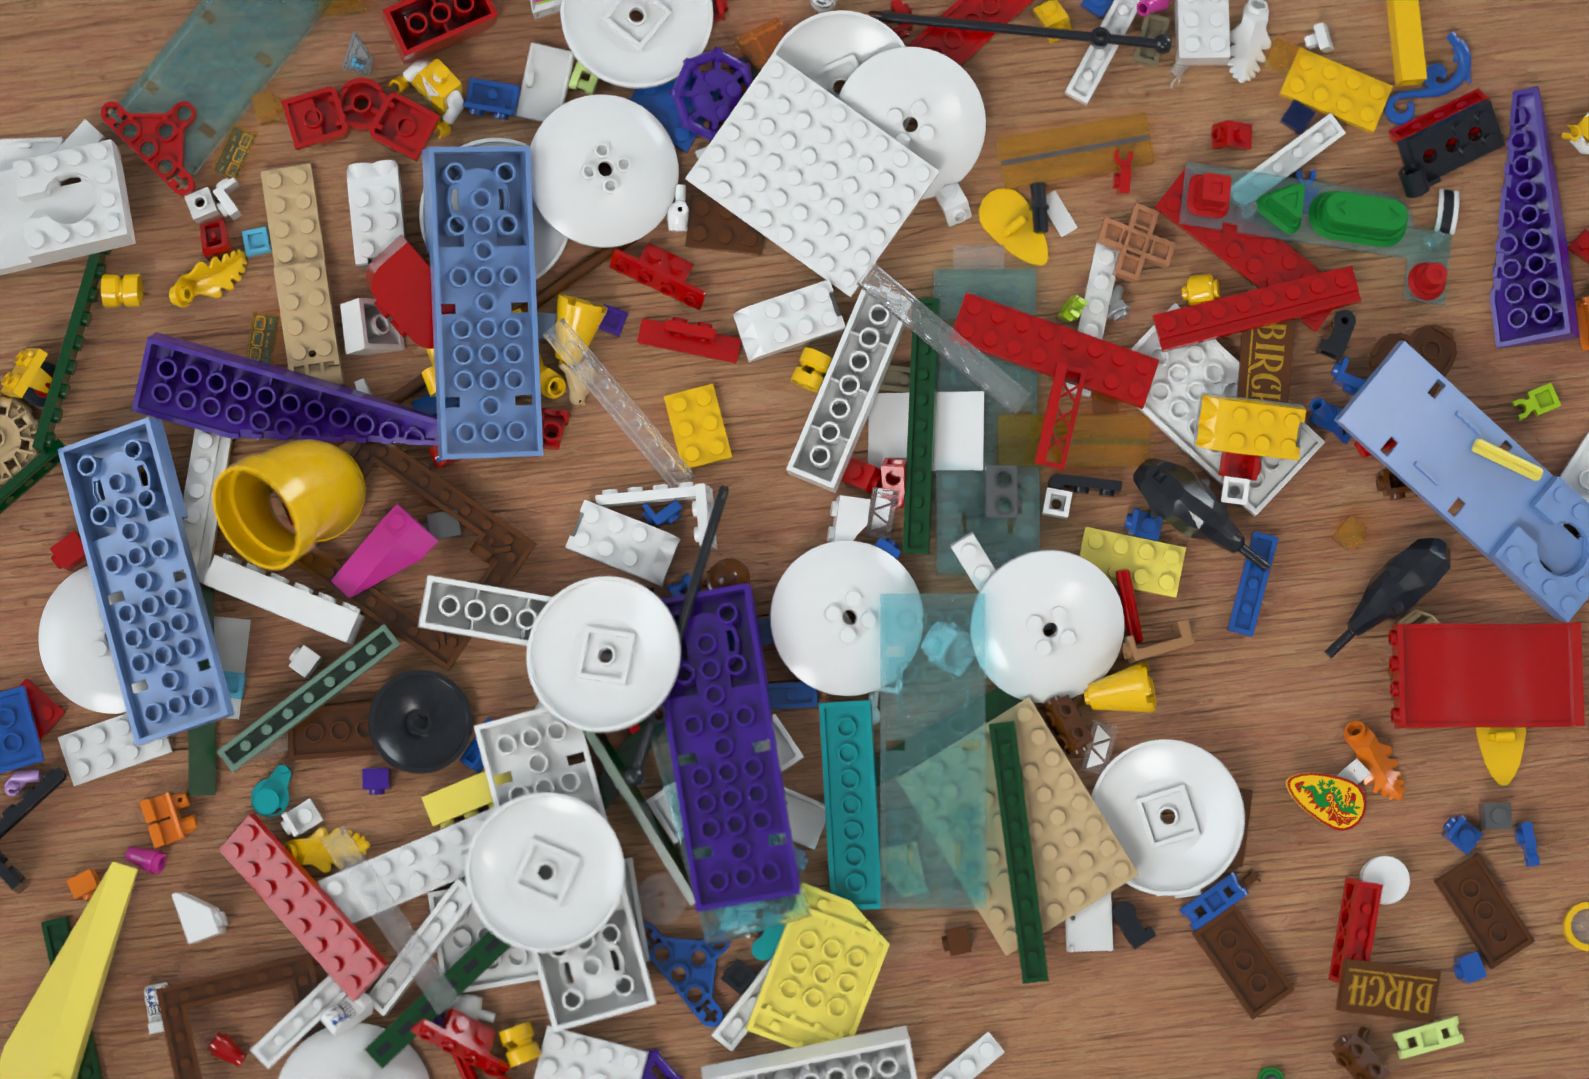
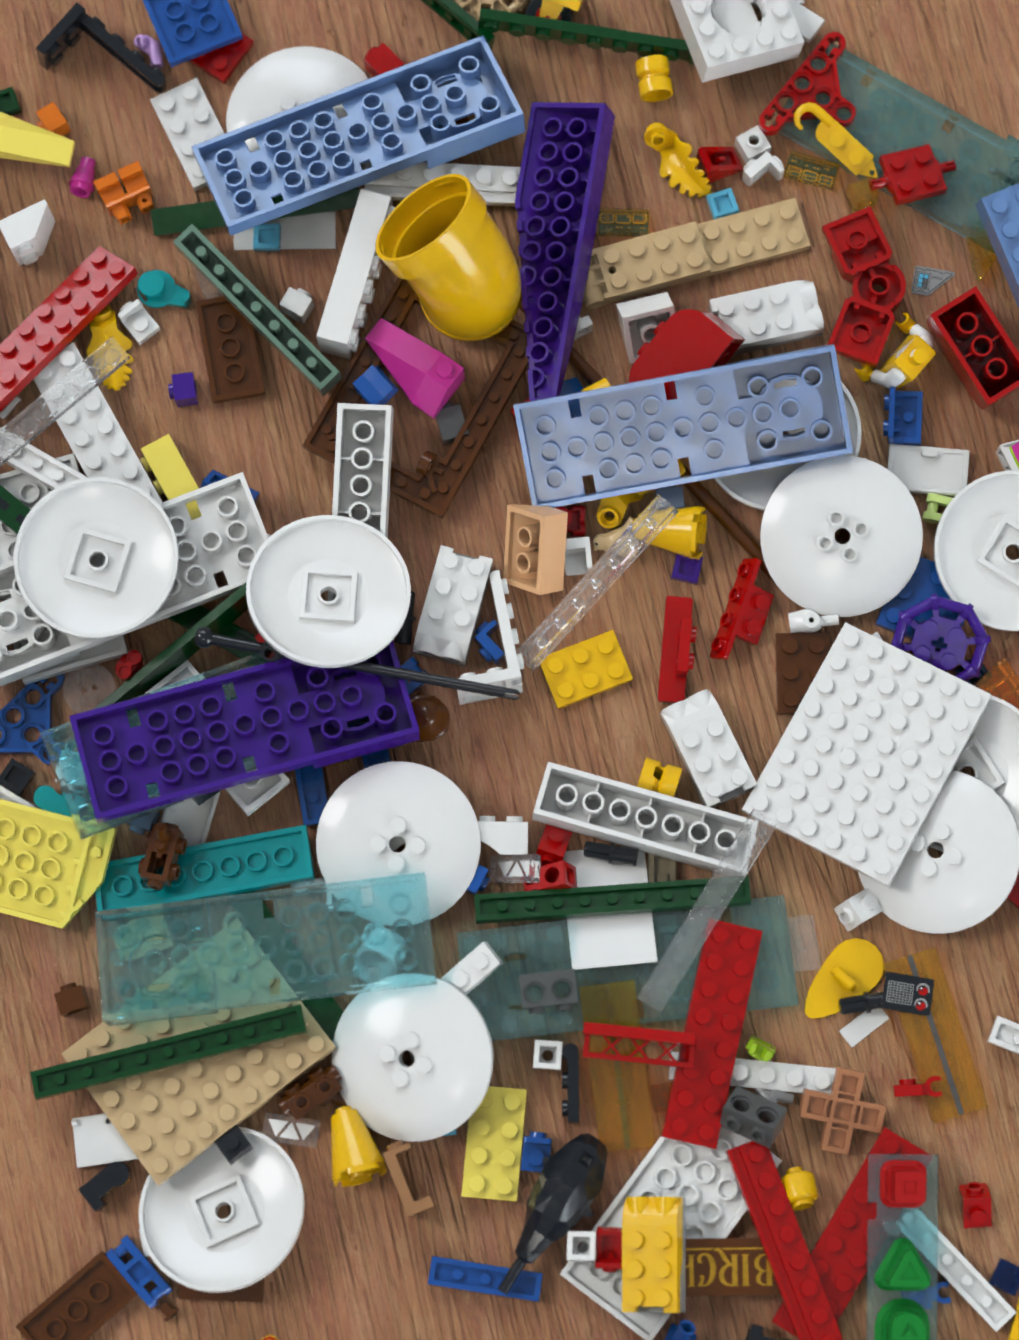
camera: 85 degrees right, 5 degrees down
black dish [368,670,473,774] -> none
red axle [1116,569,1143,644] -> none
none -> red plate [114,650,144,681]
none -> reddish brown brick [138,822,187,890]
none -> black plate [214,1125,253,1165]
none -> blue piece [352,365,399,405]
none -> light nougat slope [503,504,568,595]
none -> white panel [565,537,593,576]
none -> black axle [583,841,639,866]
none -> dark grey brick [720,1086,788,1149]
none -> yellow plate [794,102,878,178]
none -> red plate [869,144,956,206]
none -> black sticker [881,972,934,1016]

